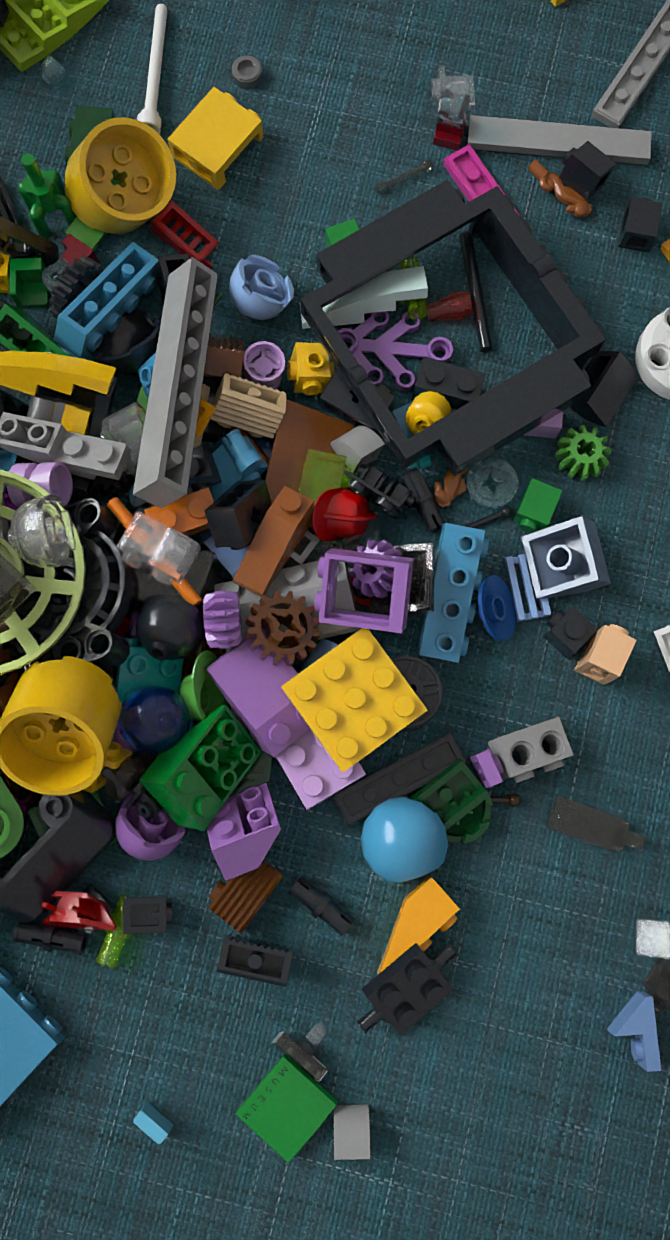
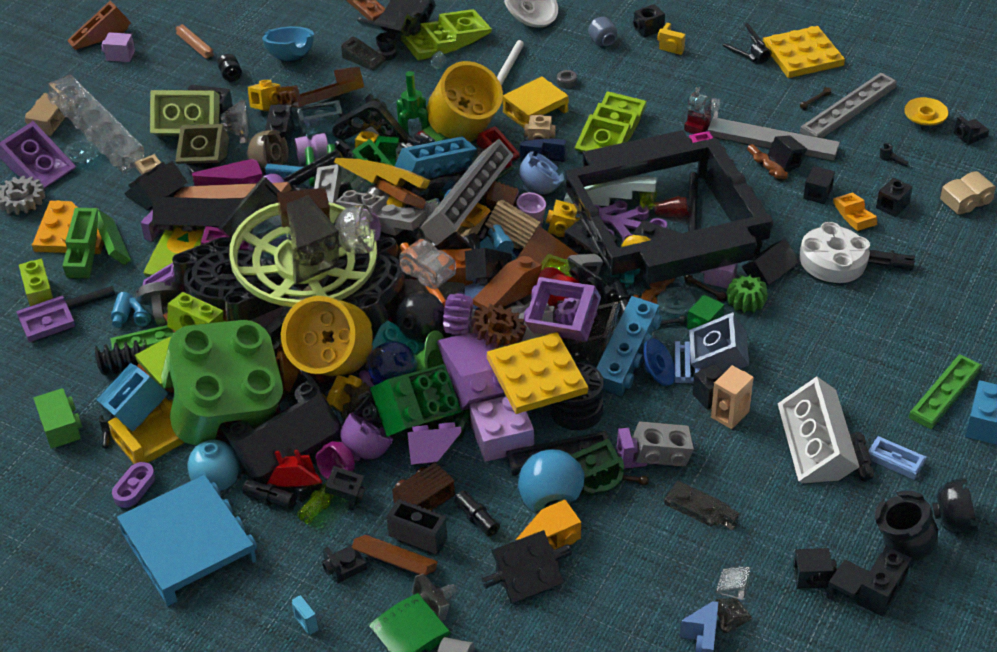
camera: 15 degrees right, 35 degrees down
none -> magenta hair [316,441,355,481]
none -> black bracket [321,544,367,583]
none -> dark orange tile [352,535,438,576]
none -> dark orange tile [376,179,426,209]
none -> dark blue slope [520,139,566,162]
none -> tan brick [524,115,556,141]
none -> lime slope [575,91,647,152]
none -> dark brown hinge [684,274,727,302]
none -> dark brown hinge [800,87,831,110]

